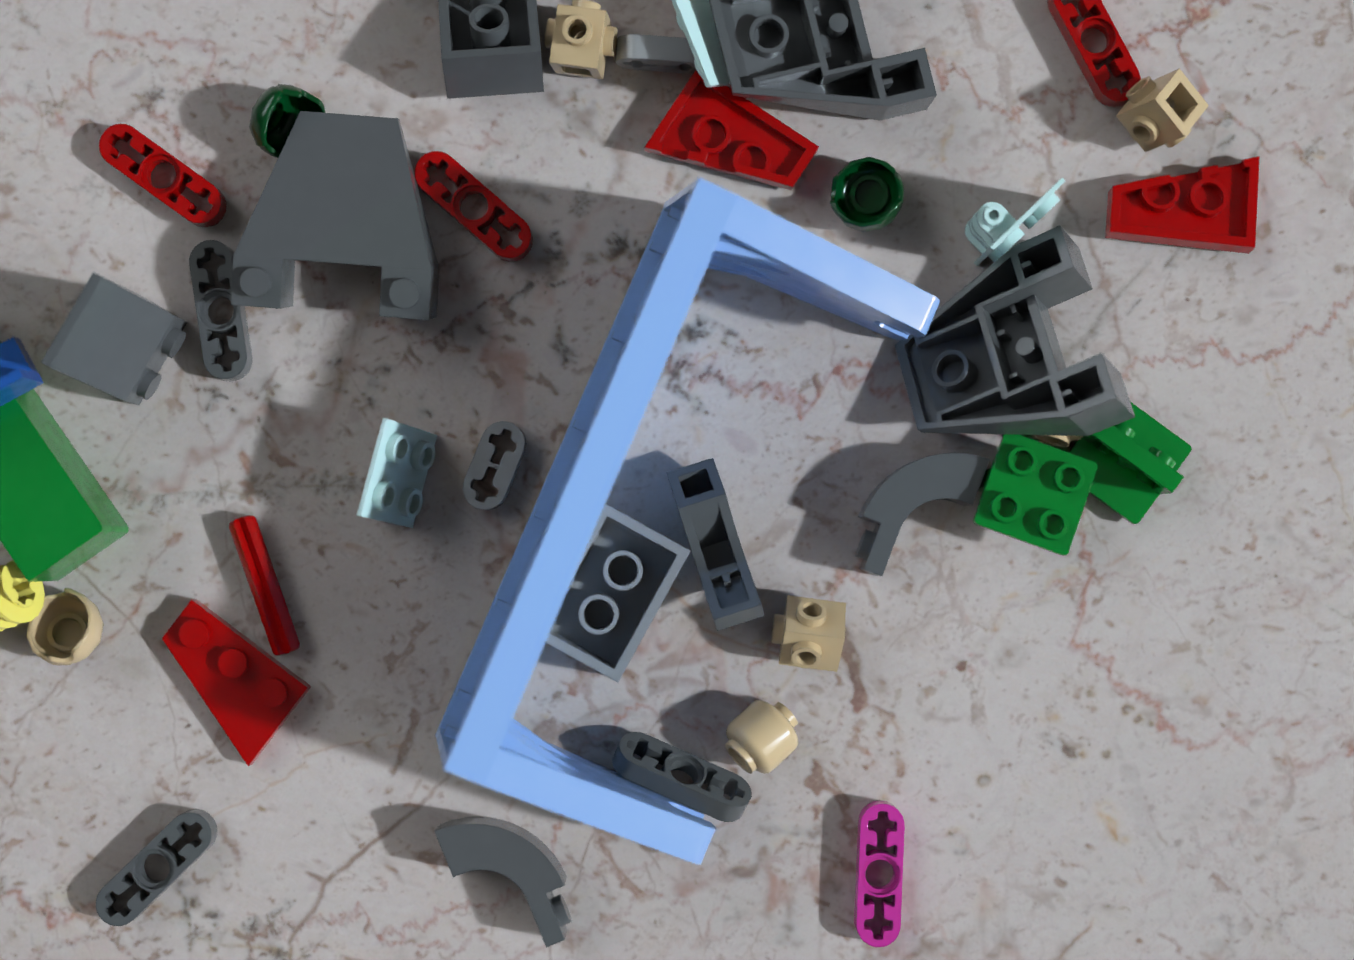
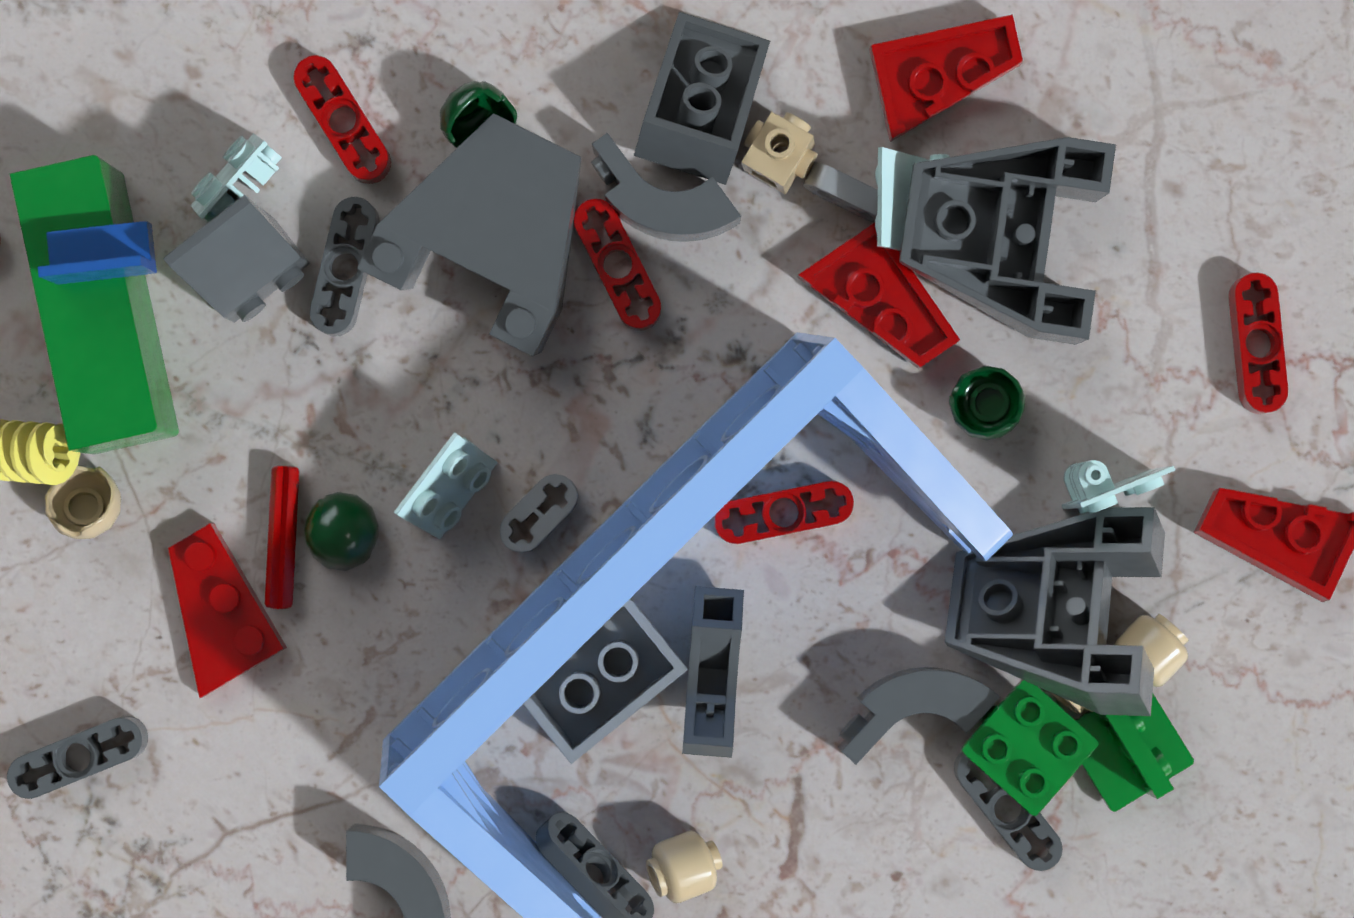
camera: 30 degrees right, 0 degrees up
tan brick [771,595,846,672] -> none
tan brick [1116,68,1209,152] -> none
none -> light aqua hinge [190,133,282,222]
none -> dark green hair [304,492,379,571]
none -> dark grey arch [591,133,741,242]
none -> red beam [714,481,854,544]
none -> dark grey beam [954,752,1063,871]
none -> tan head [1114,614,1189,687]

